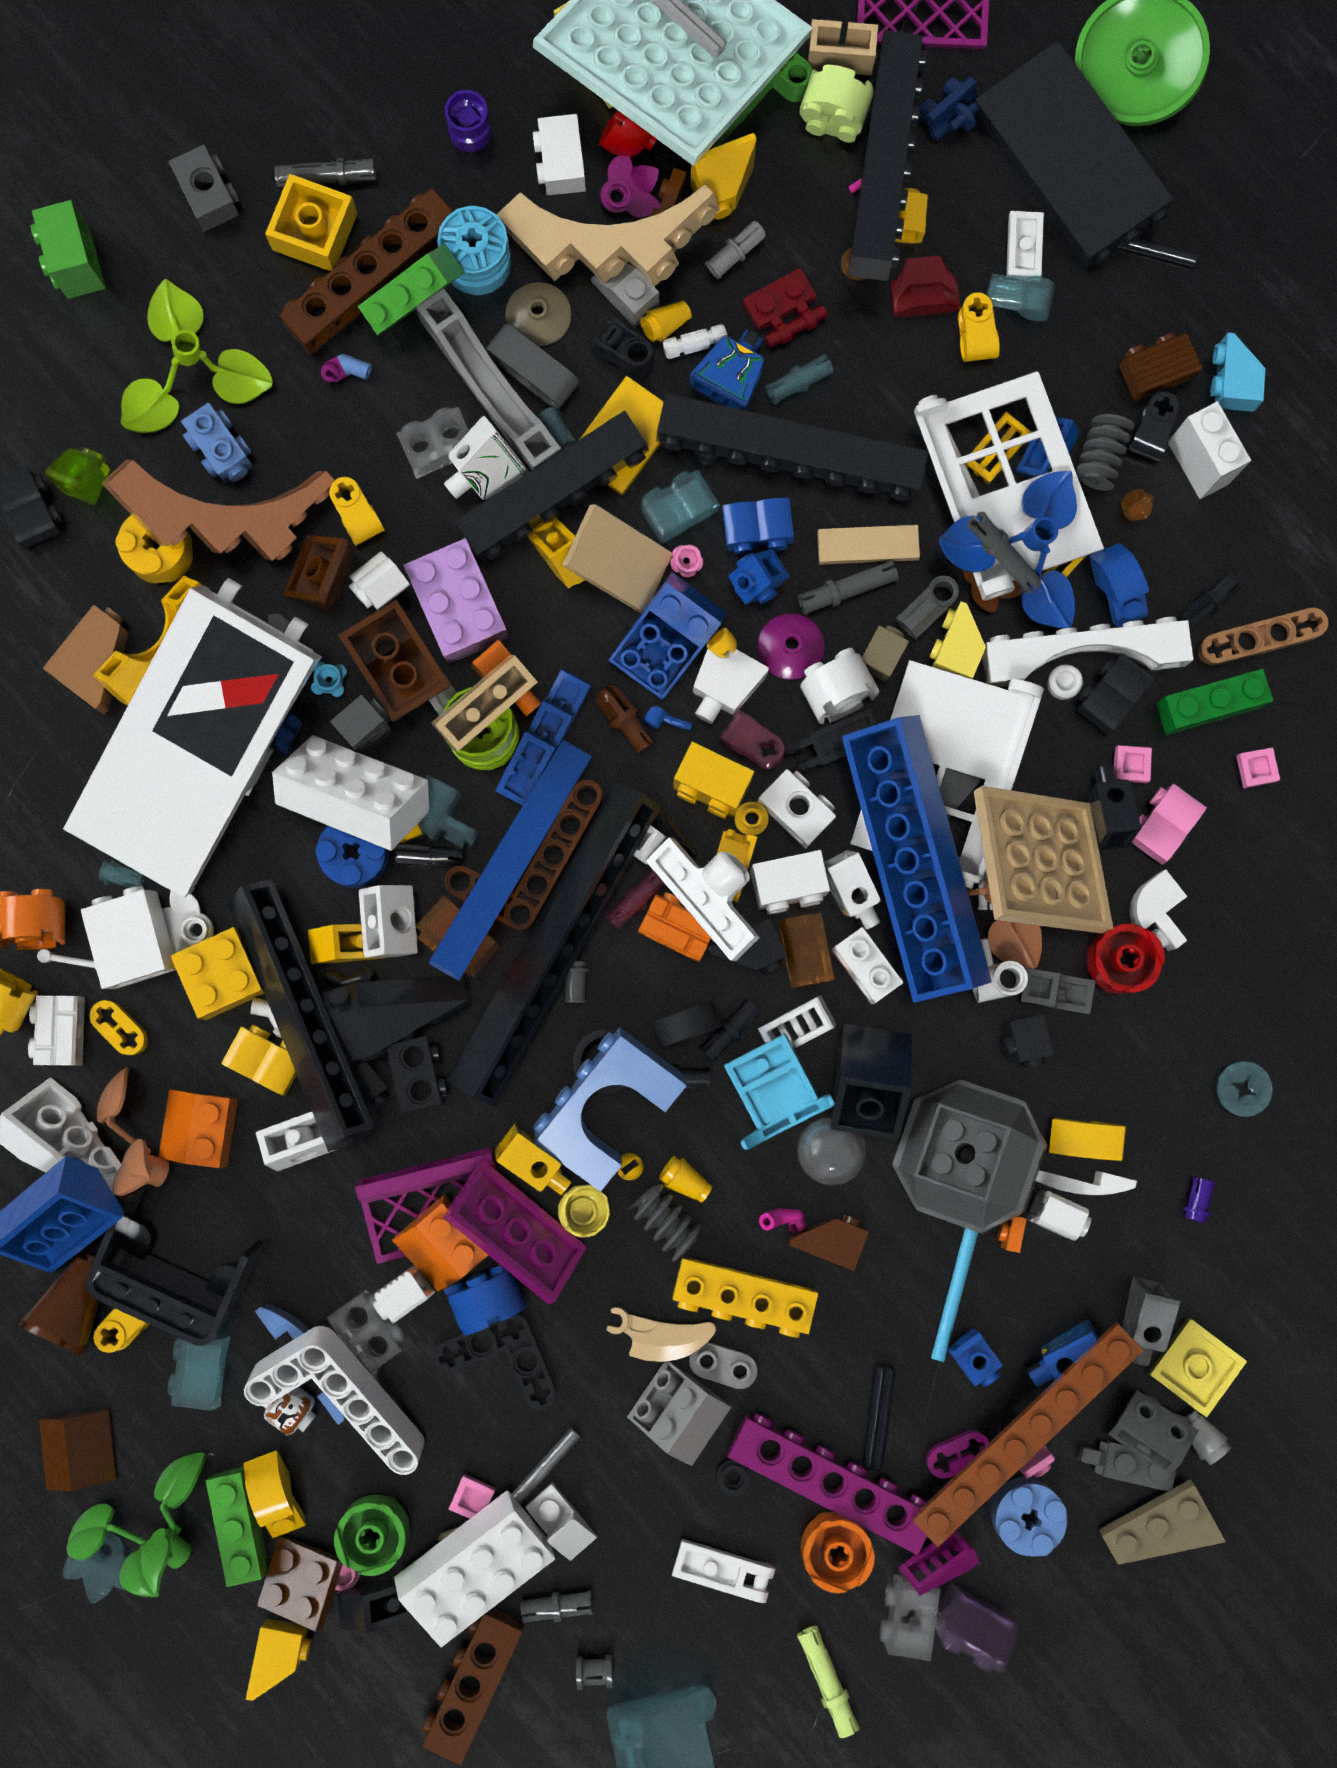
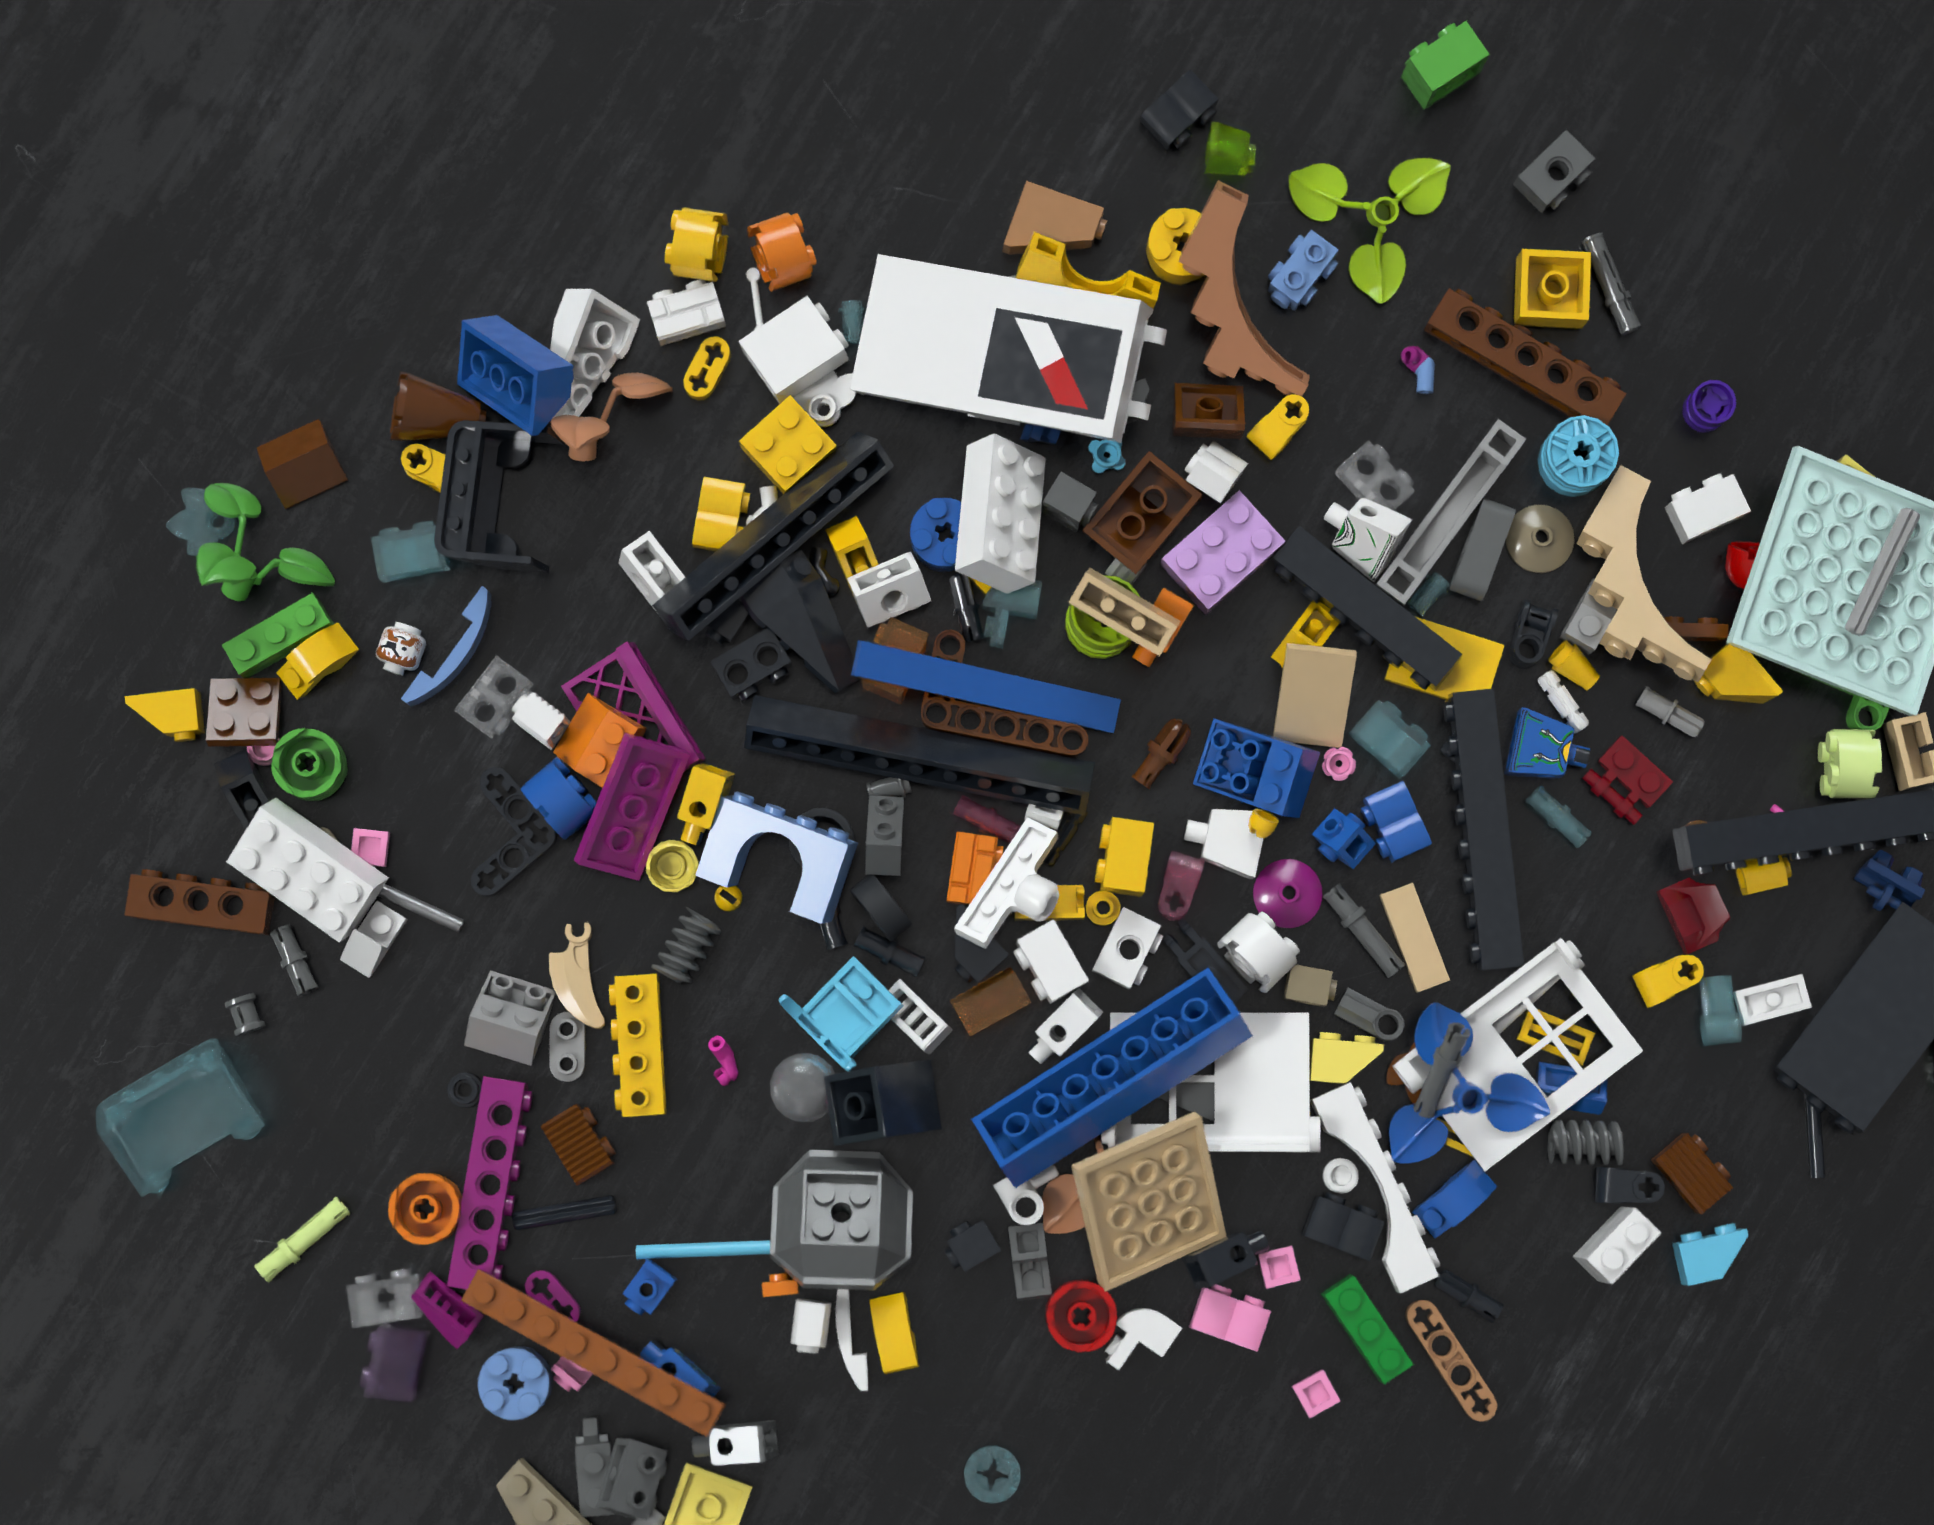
camera: 70 degrees right, 0 degrees up
orange slope [158,1089,238,1168] -> none
white beam [244,1326,425,1475] -> none
bright green arch [358,244,465,335] -> none
blue slope [495,669,593,806] -> none
magenta plate [600,155,660,218] -> none
blue hand [643,706,692,731] -> none
yellow cone [659,1156,712,1203] -> none
white plate [672,1538,776,1603] -> none
reddish brown slope [787,1214,869,1271] -> none
white brick [831,927,903,1005] -> none
clear orange plate [1121,489,1154,521] -> none
dark purple pin [1183,1177,1215,1223] -> none
none -> reddish brown brick [541,1104,616,1186]
none -> dark grey brick [865,796,904,876]

